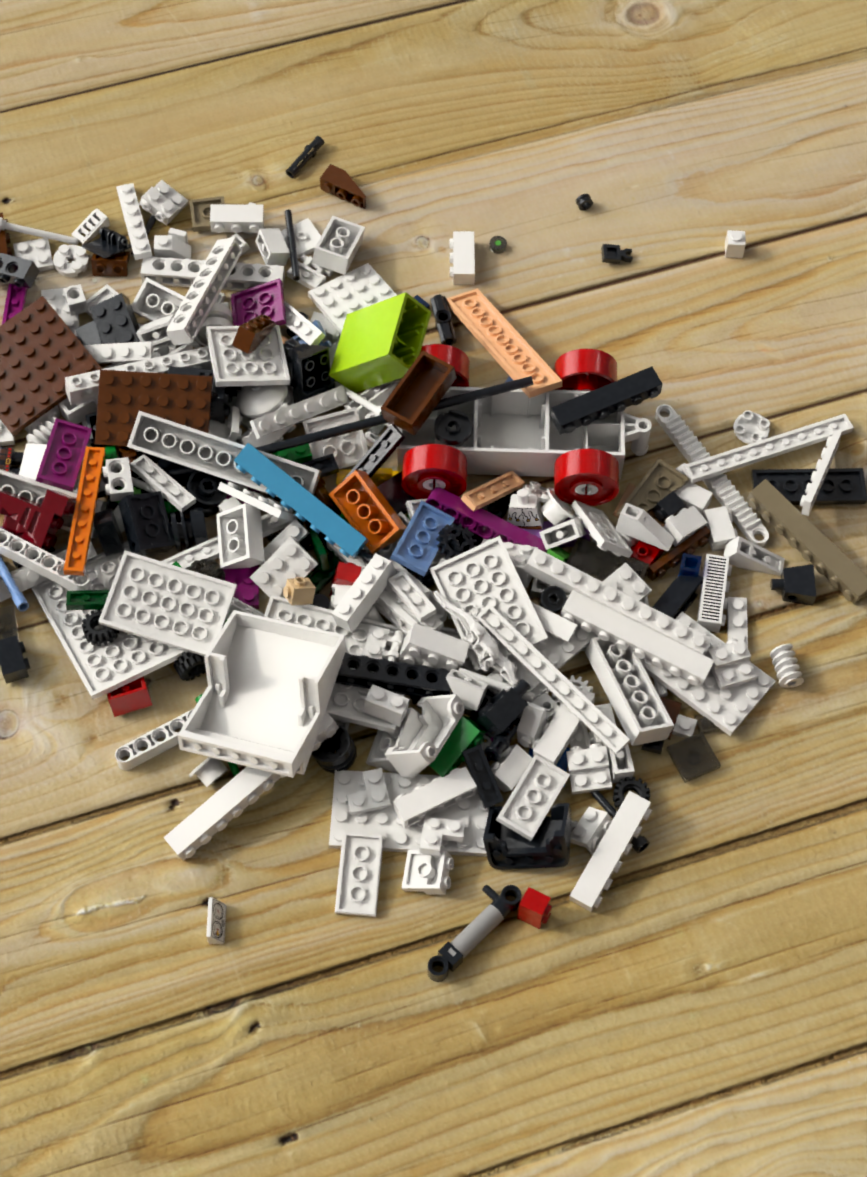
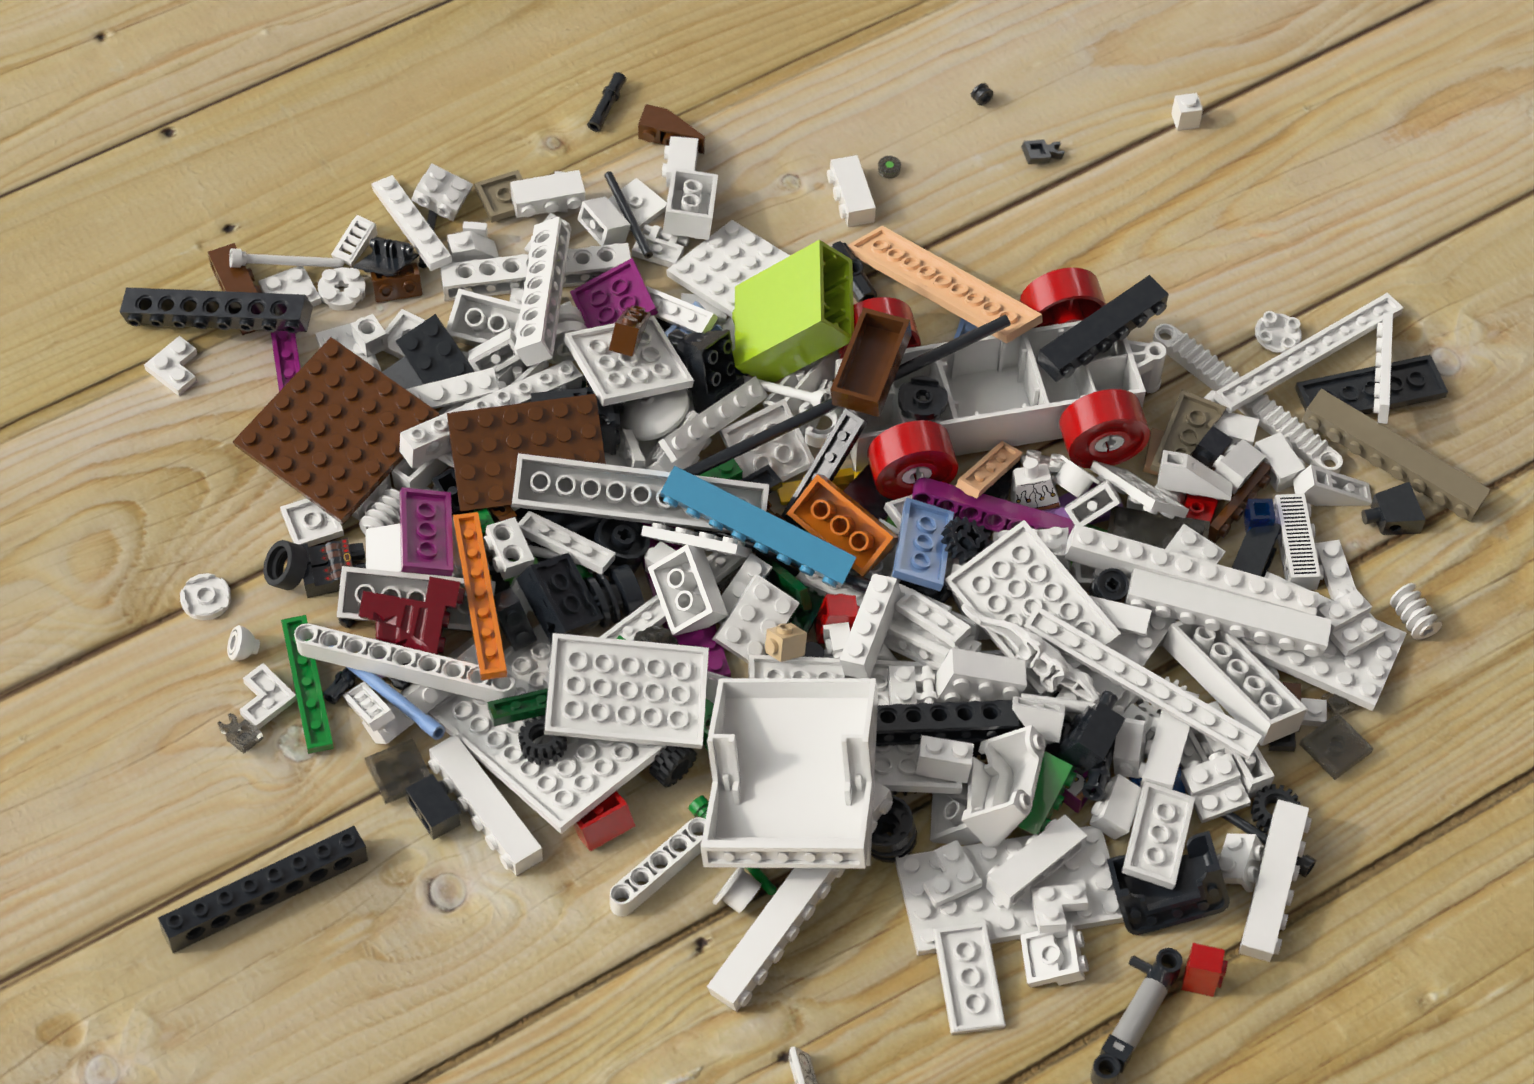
camera: 15 degrees left, 5 degrees down
black plate [461,744,504,809] -> none
none -> white brick [428,734,543,876]
none -> white brick [662,136,698,187]

